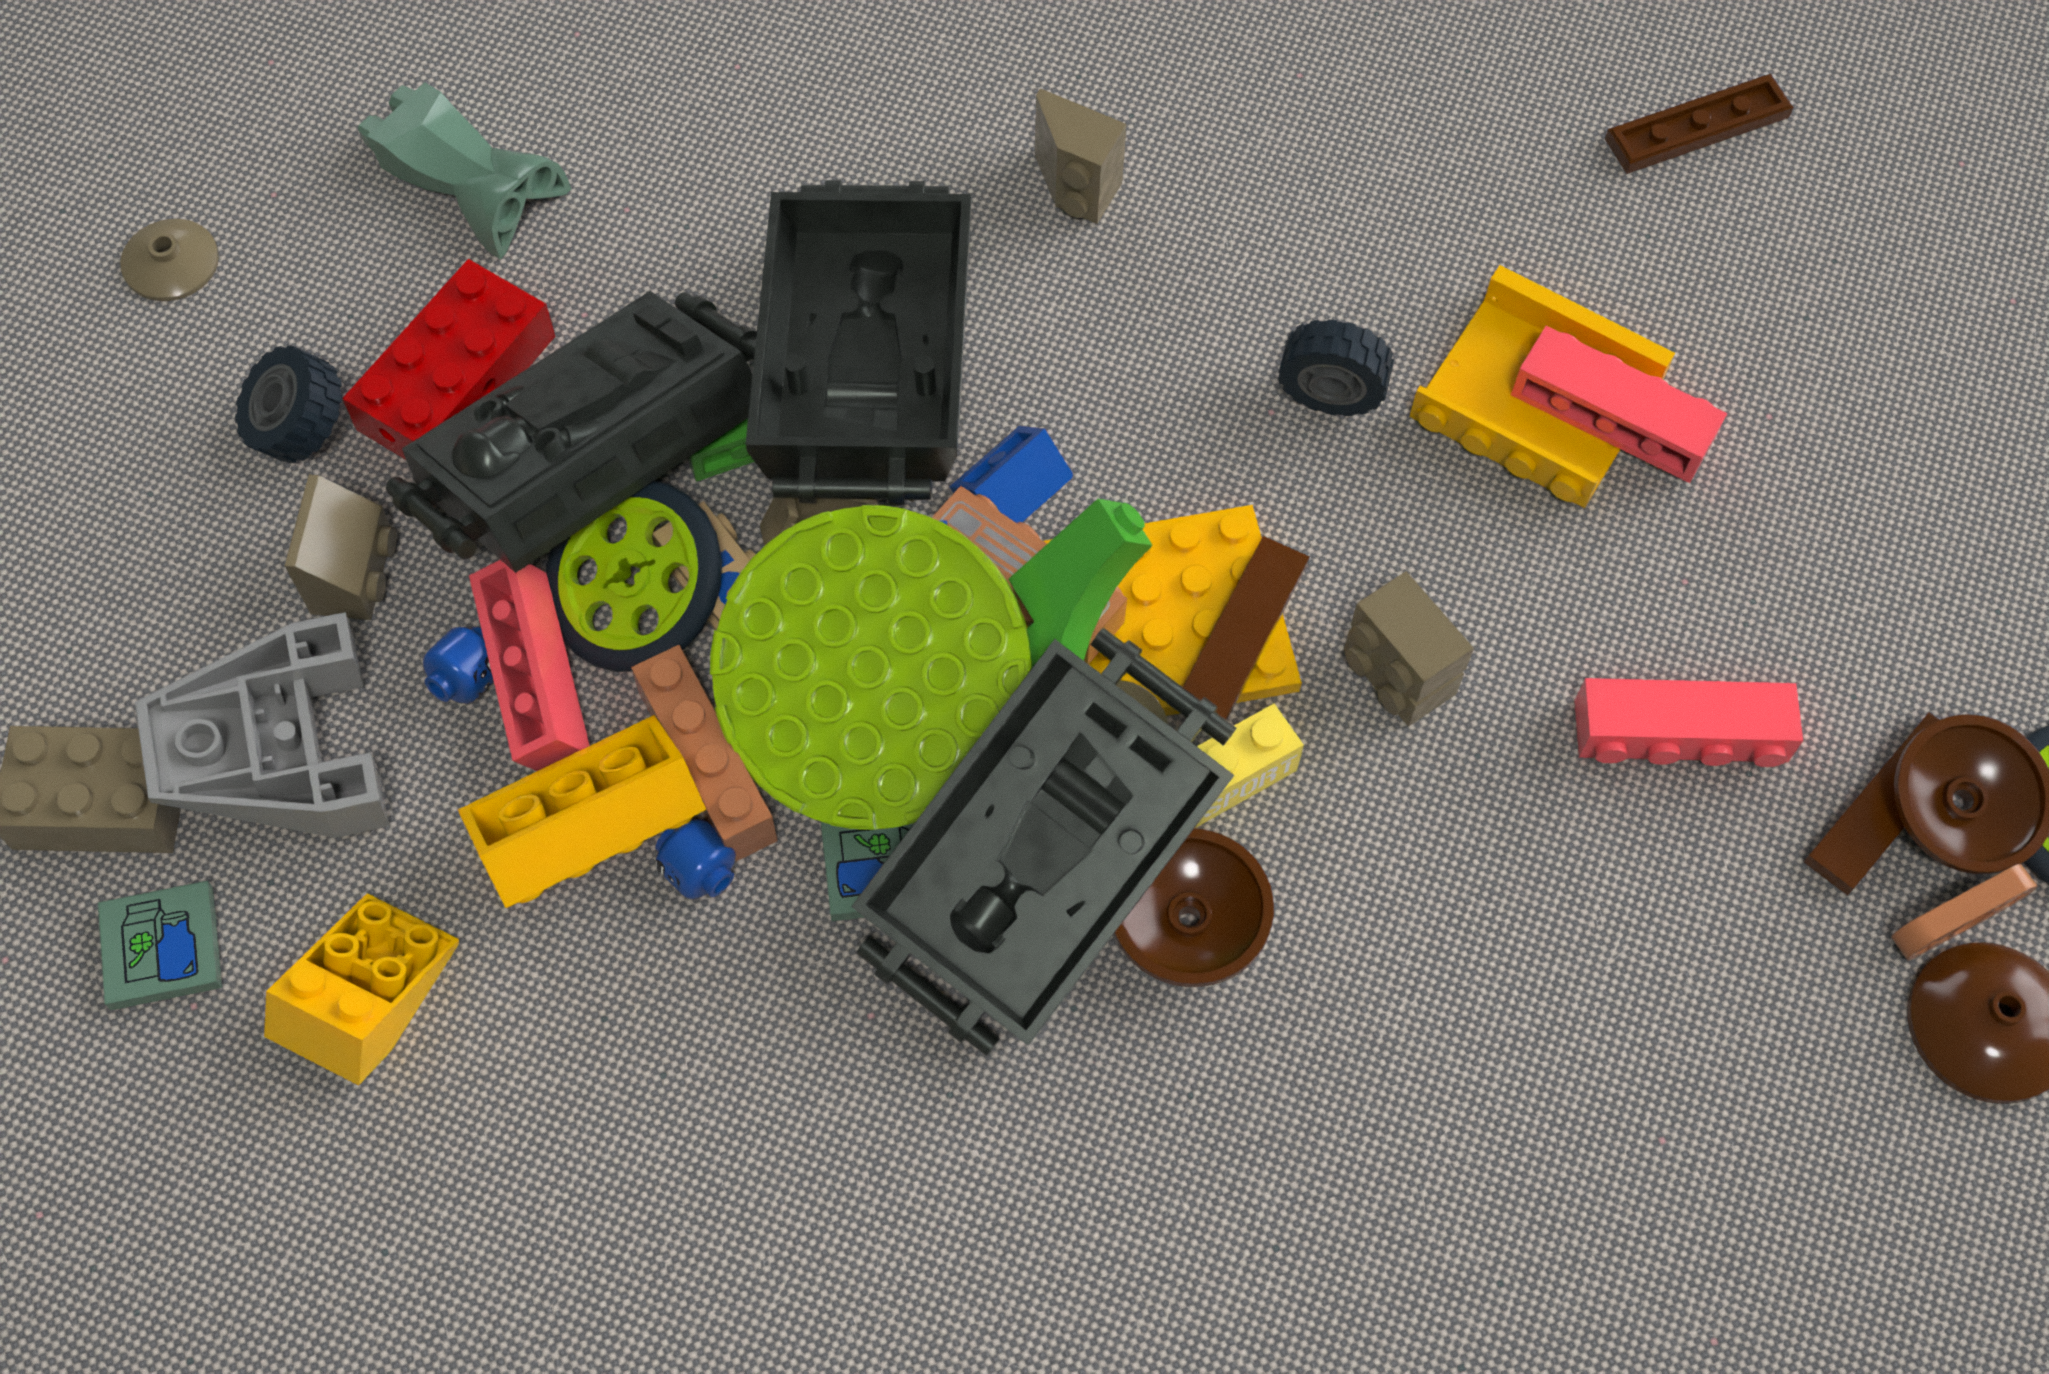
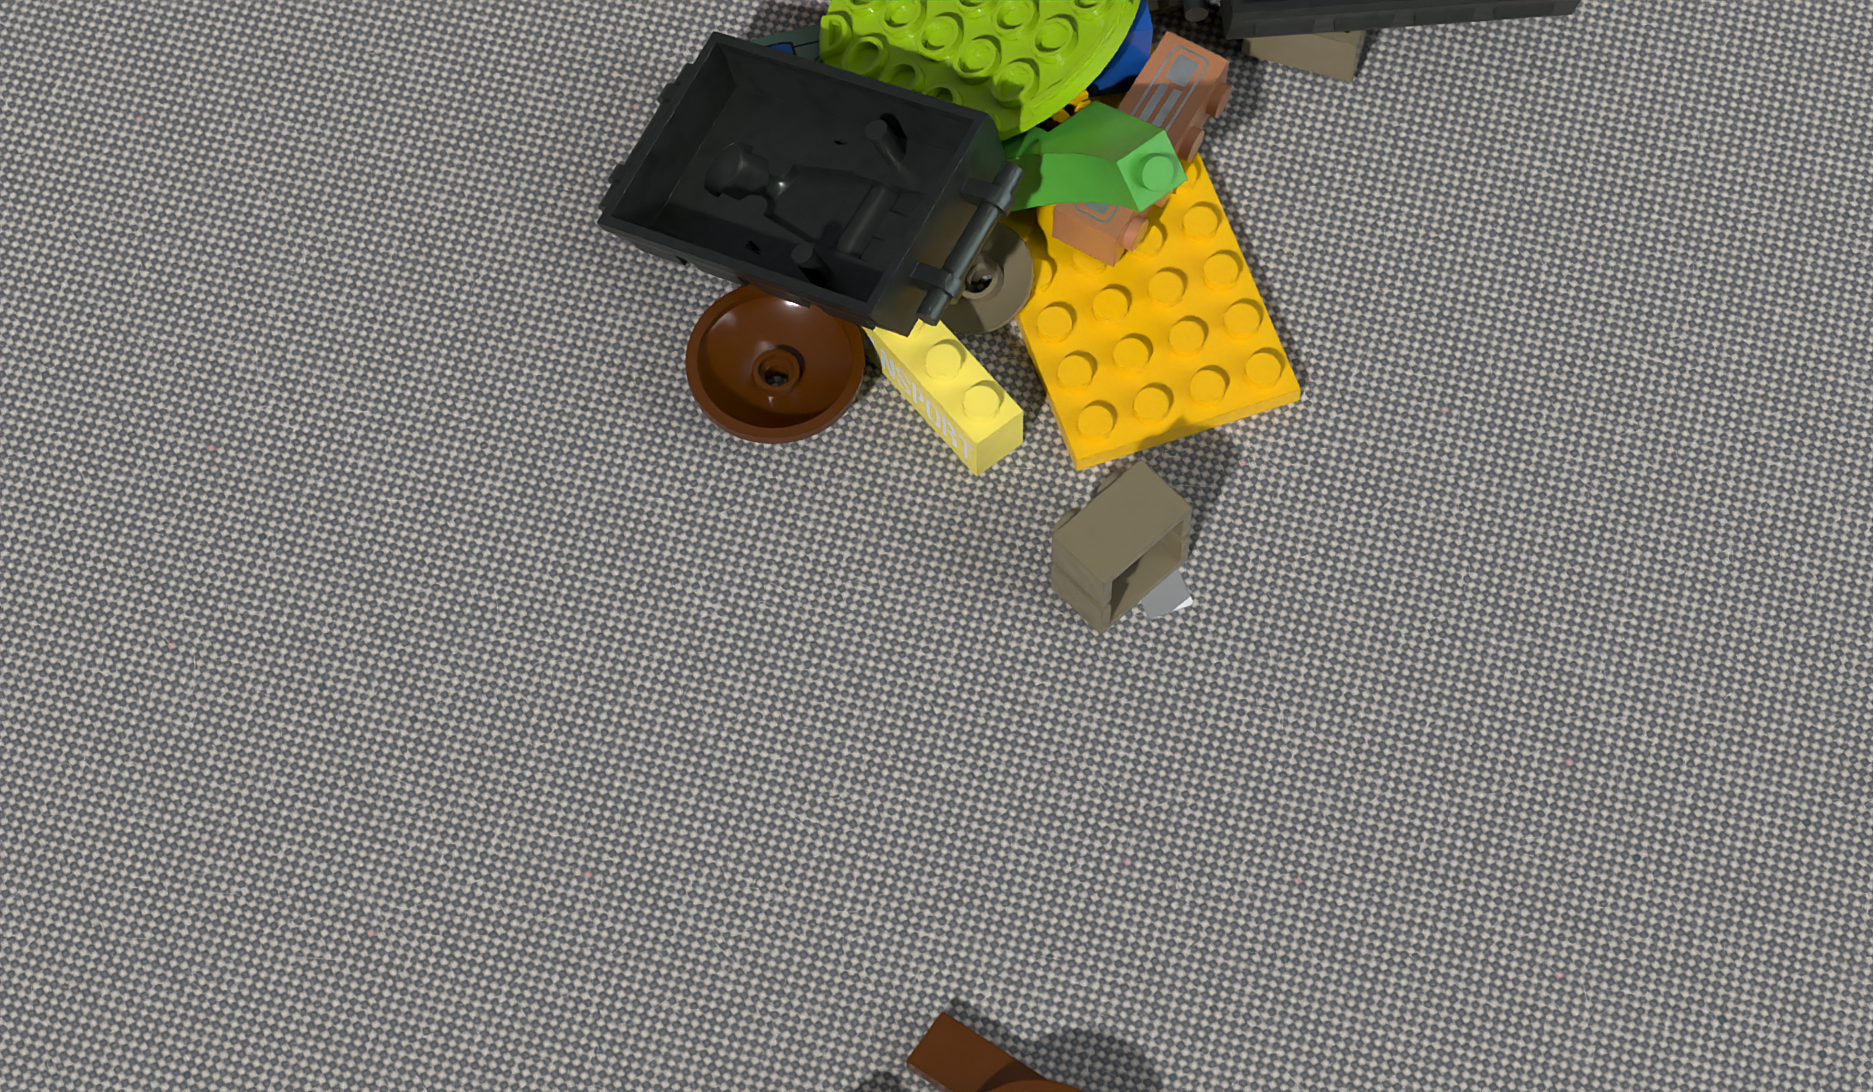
camera: 85 degrees right, 0 degrees up
blue panel [949,426,1073,523] -> none
dark tan slope [1035,88,1127,224] -> none
reddish brown tile [1183,536,1310,720] -> none
black wheel [1278,319,1394,416] -> none
yellow panel [1409,265,1675,508] -> none
coral brick [1511,326,1727,483] -> none
coral brick [1574,678,1803,767] -> none

